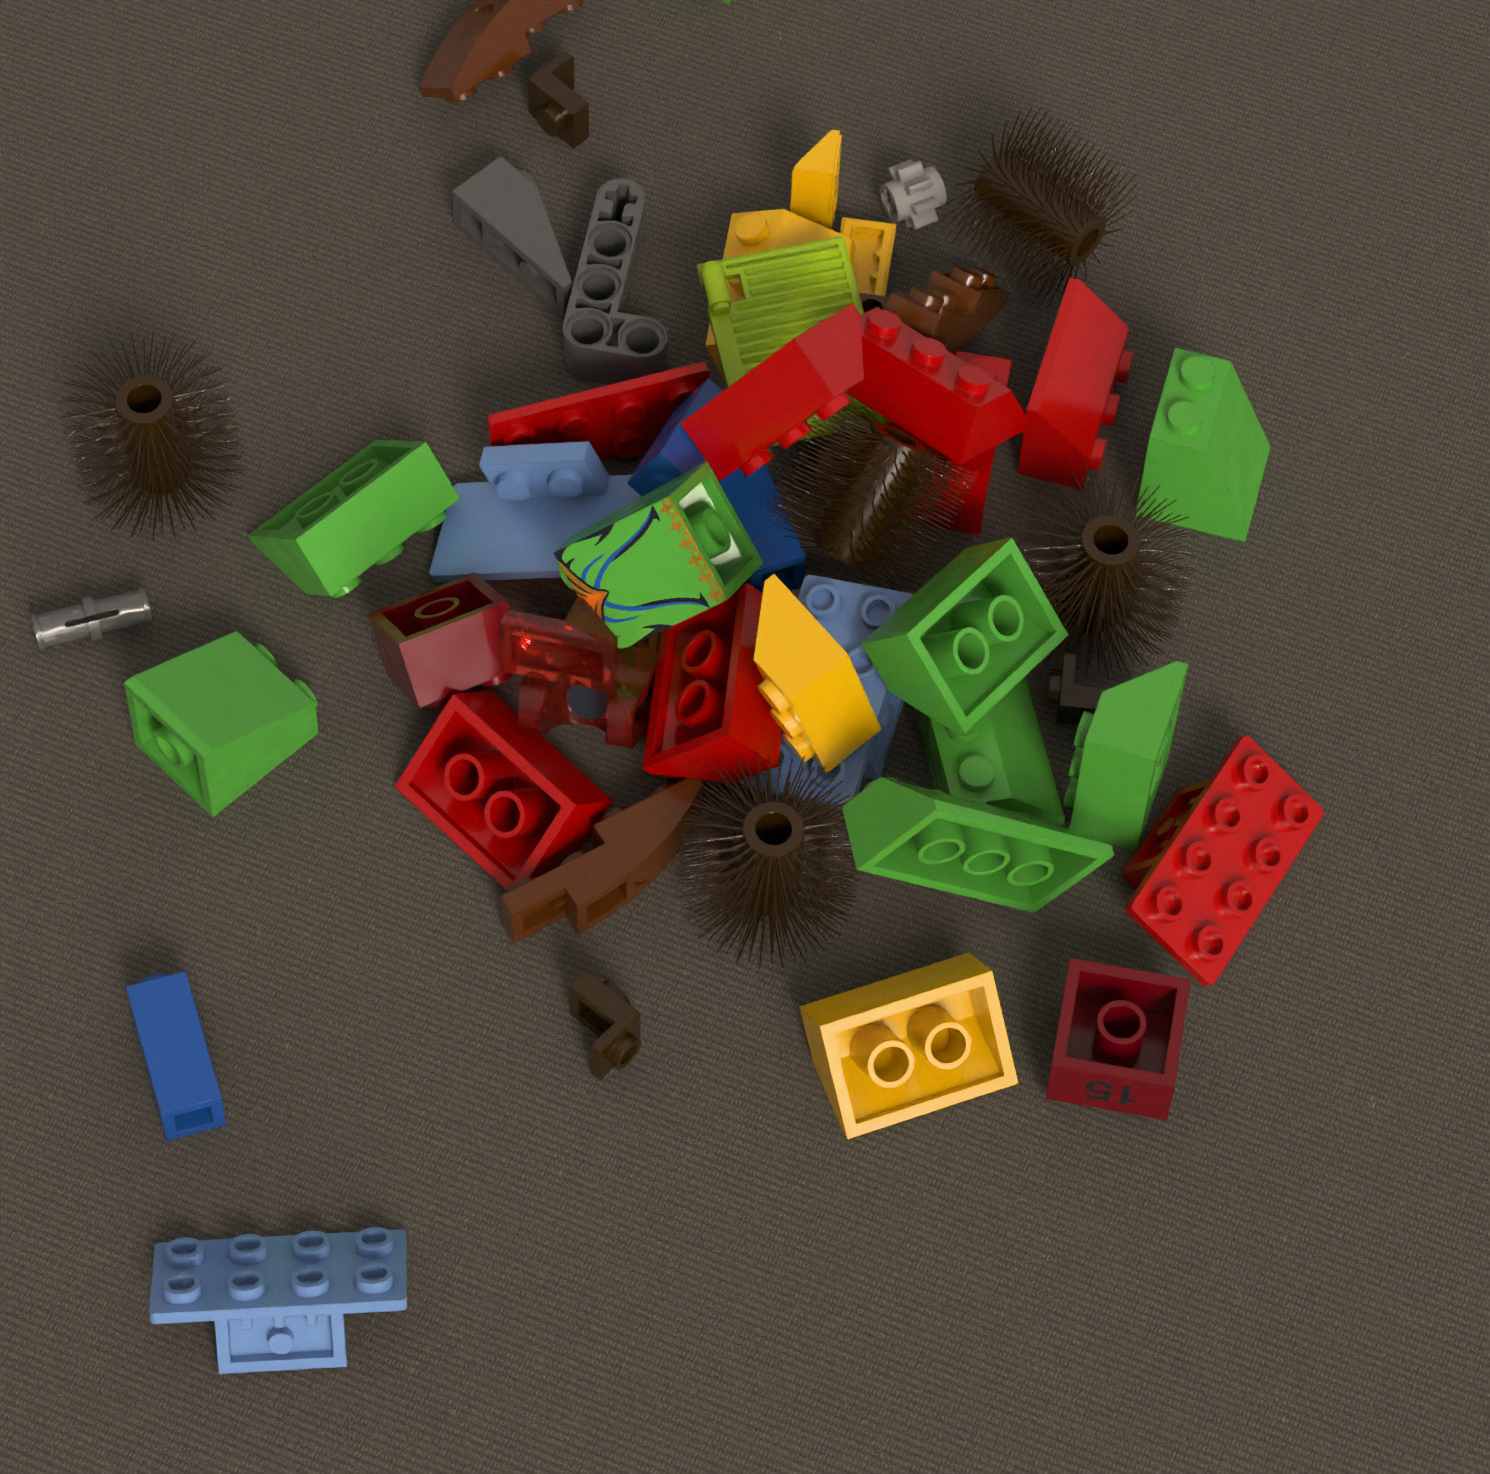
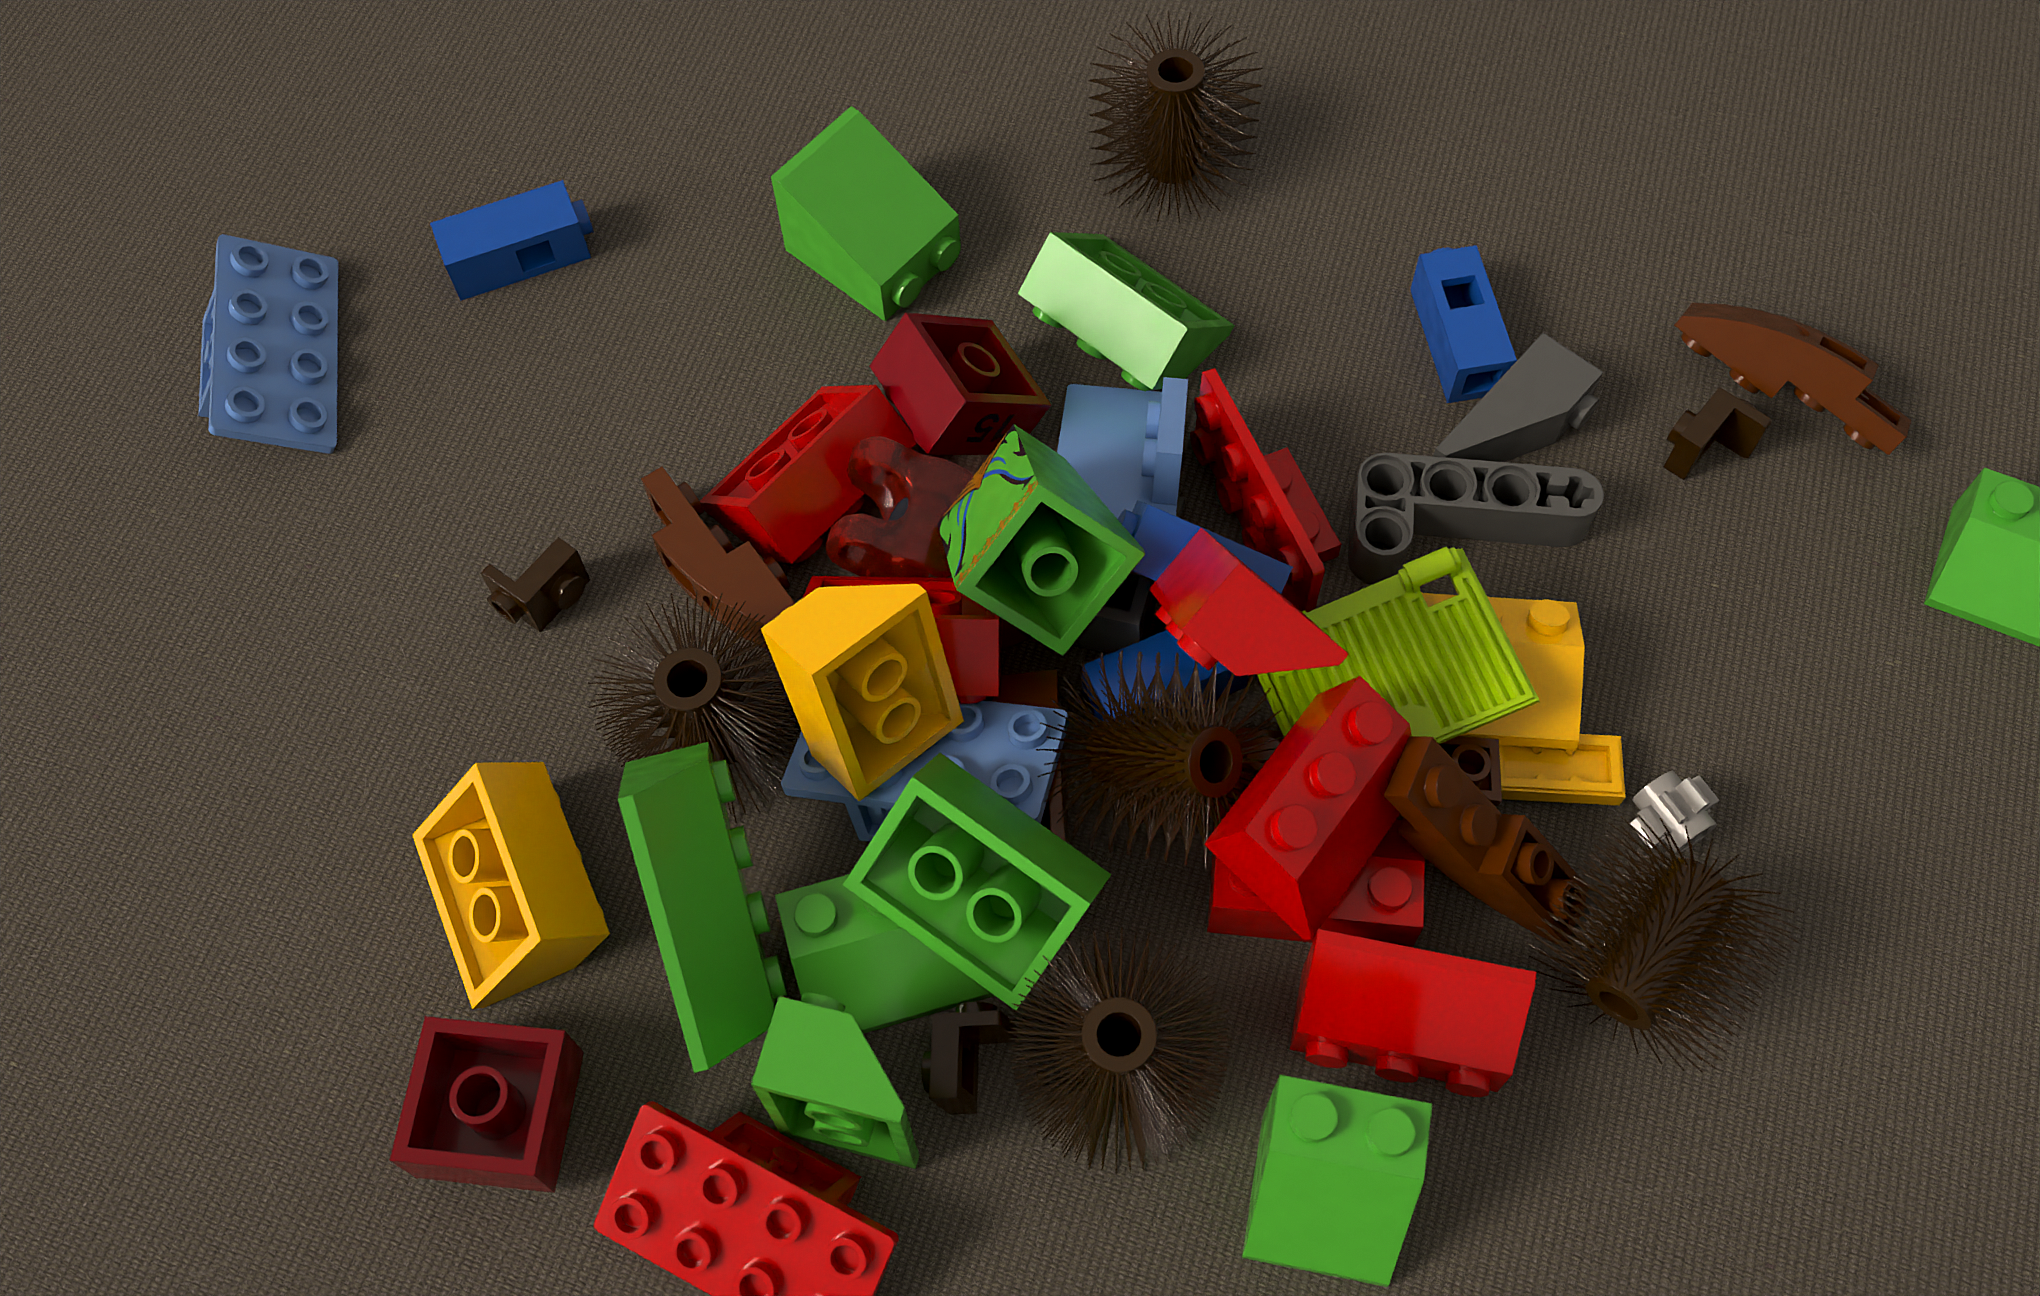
camera: 90 degrees right, 5 degrees up
dark grey pin [30,586,153,650] -> none
clear red slope [500,597,618,693] -> none
yellow slope [790,130,842,230] -> none
none -> blue brick [1410,245,1517,403]

